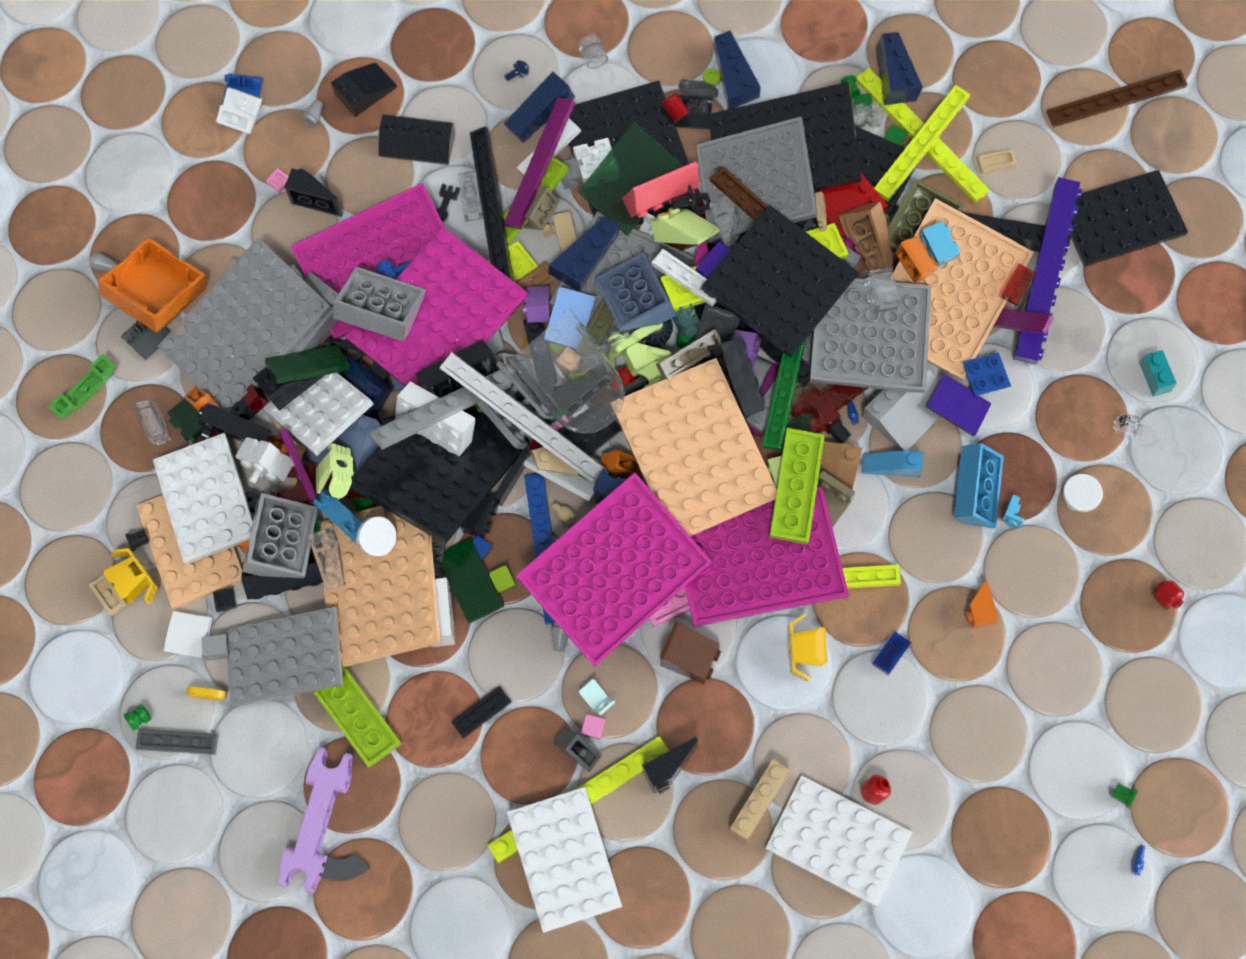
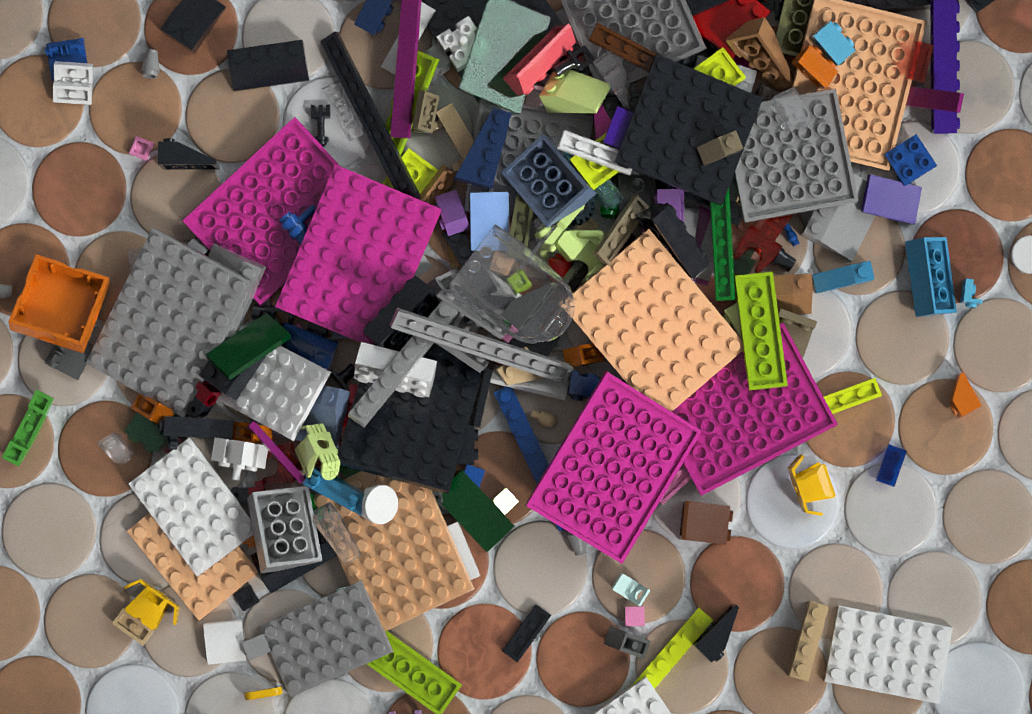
camera: 20 degrees left, 15 degrees up
black bush [125,529,150,552] -> none
light grey slope [333,267,426,342] -> none
tan tile [815,192,827,232] -> none
red head [861,774,891,805] -> none
none -> dark tan slope [696,131,743,166]

